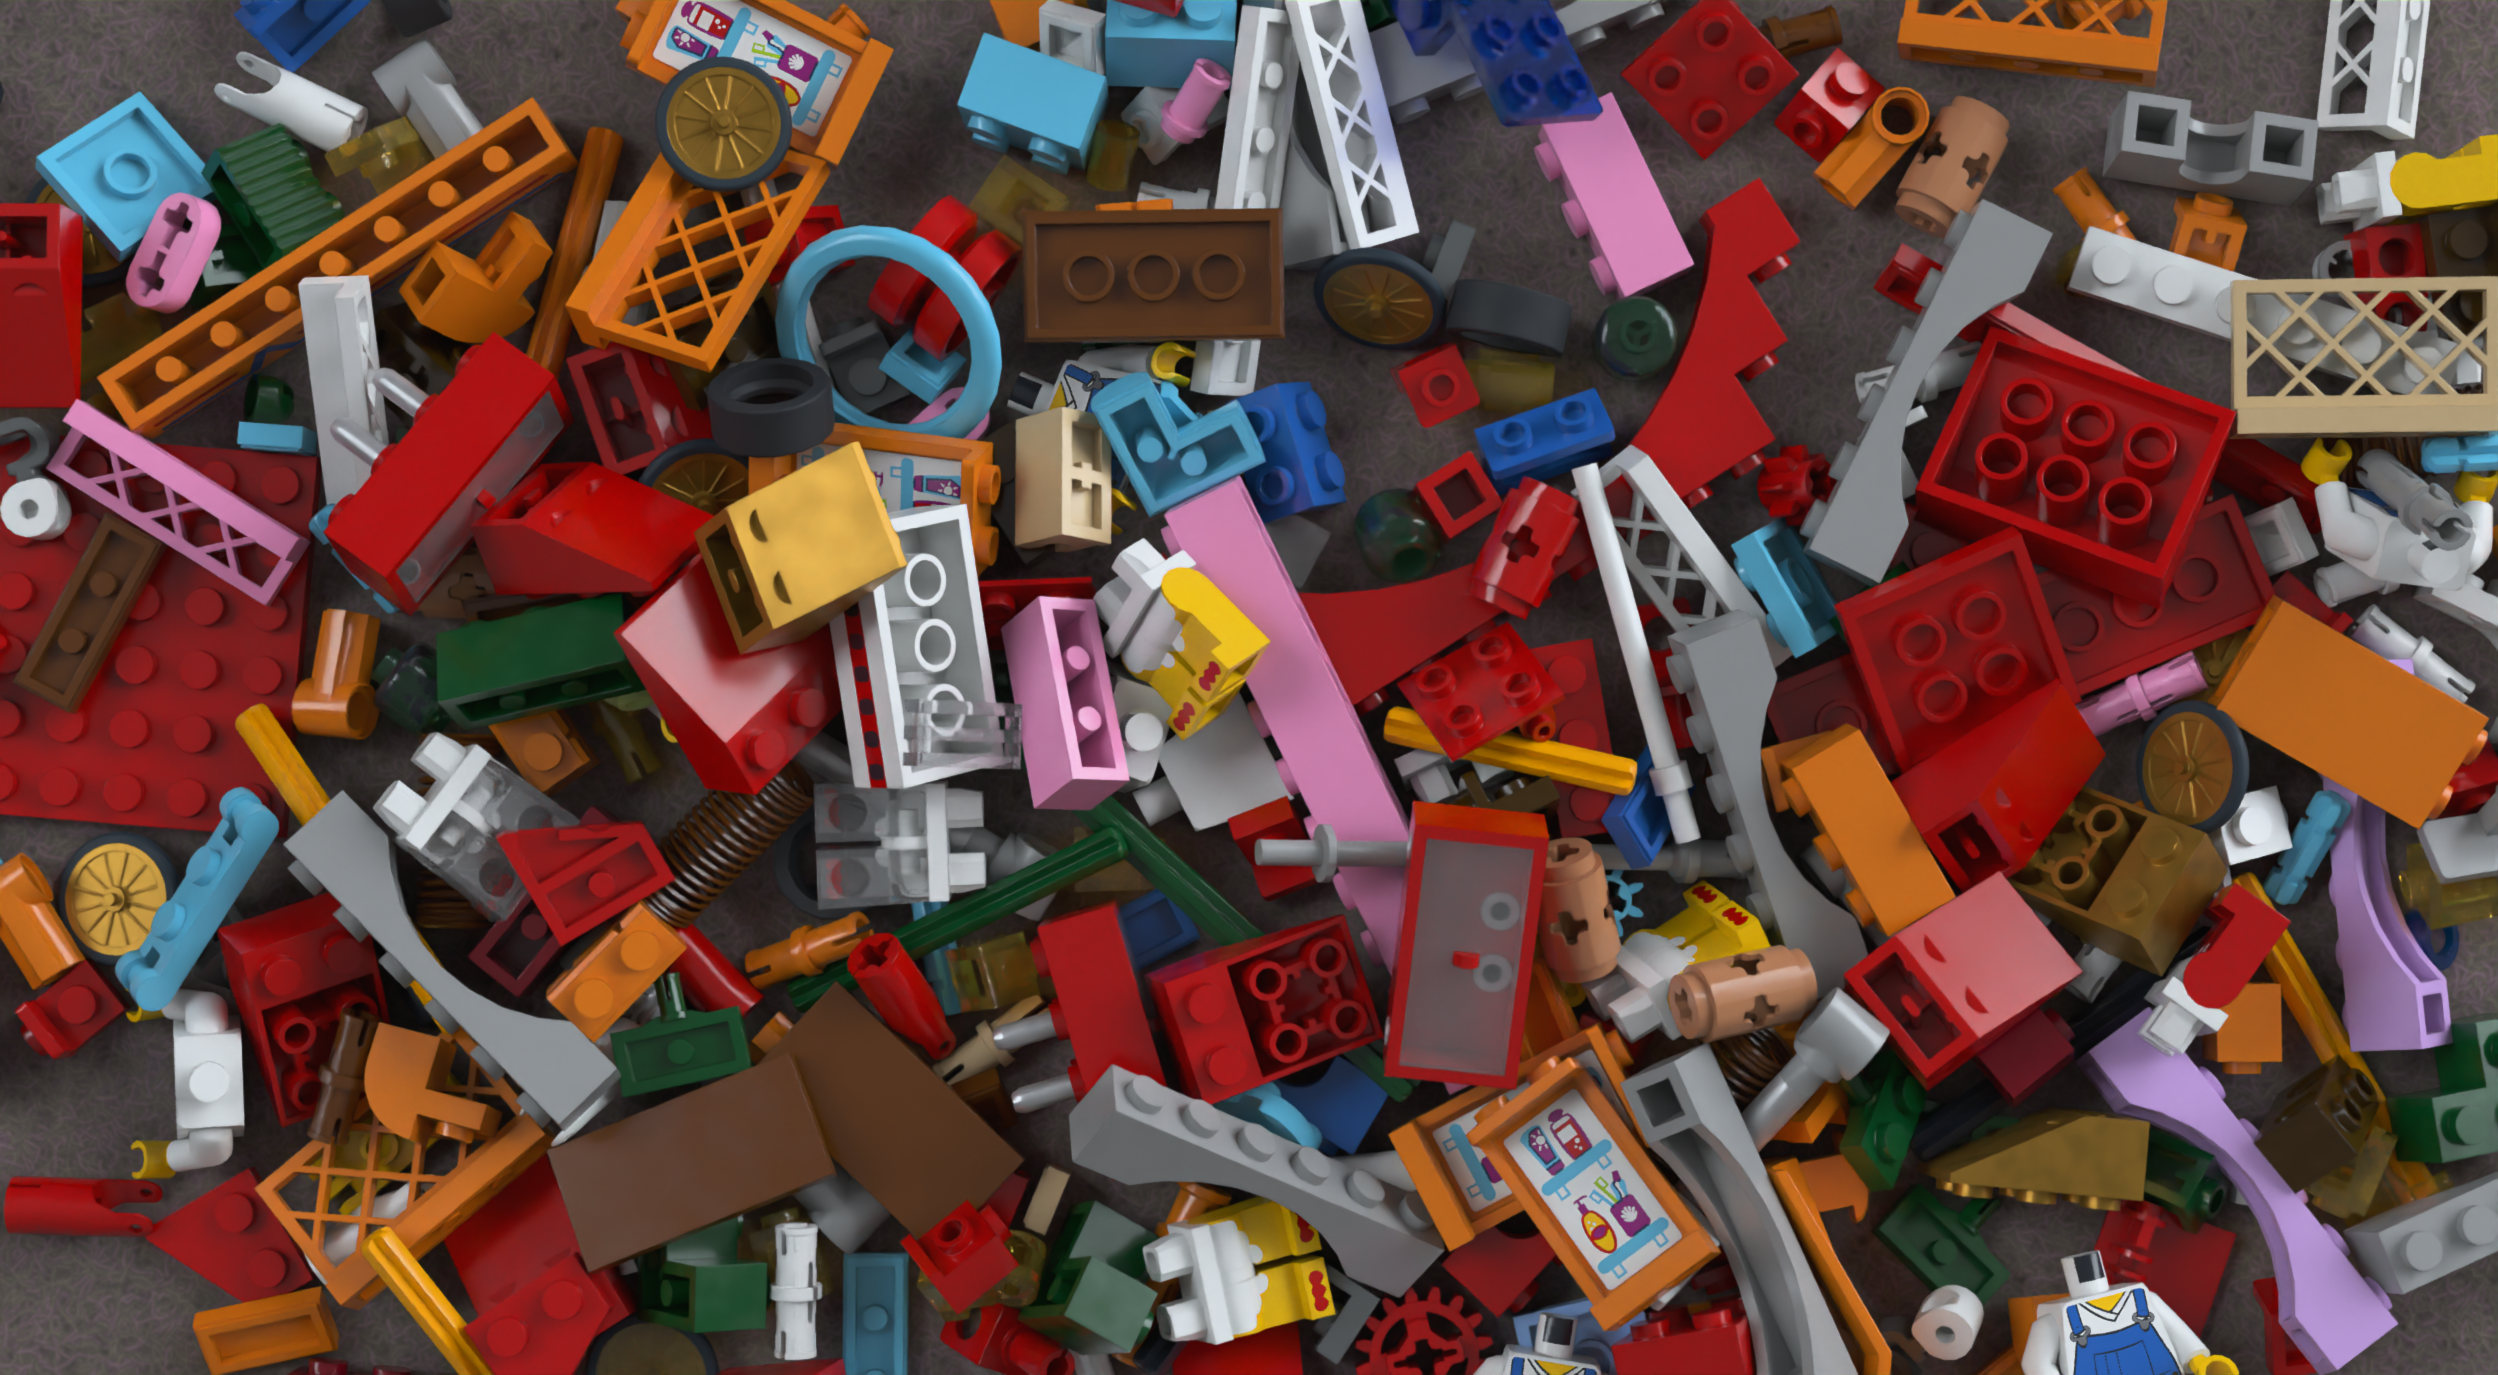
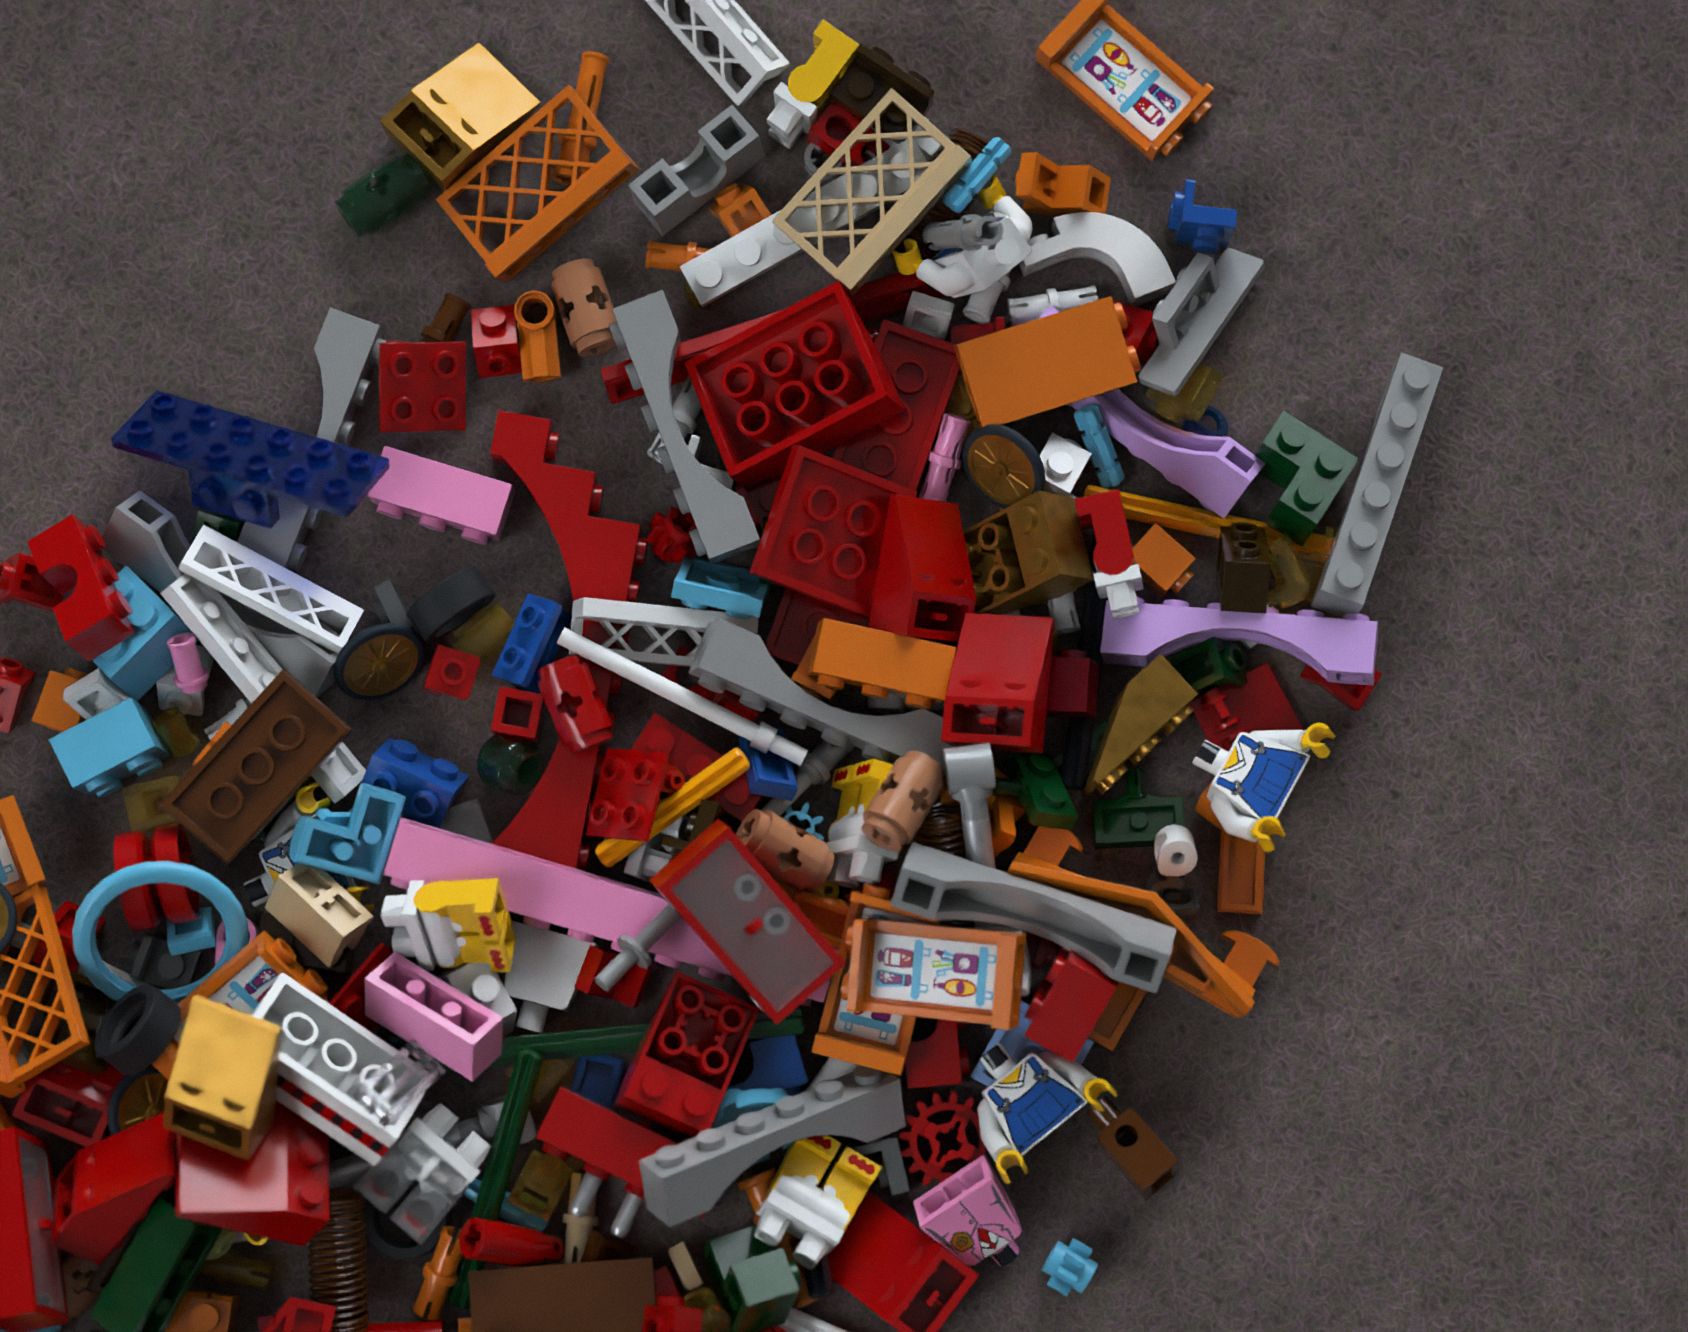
camera: 45 degrees left, 5 degrees down
clear green head [1591,295,1678,383] -> none

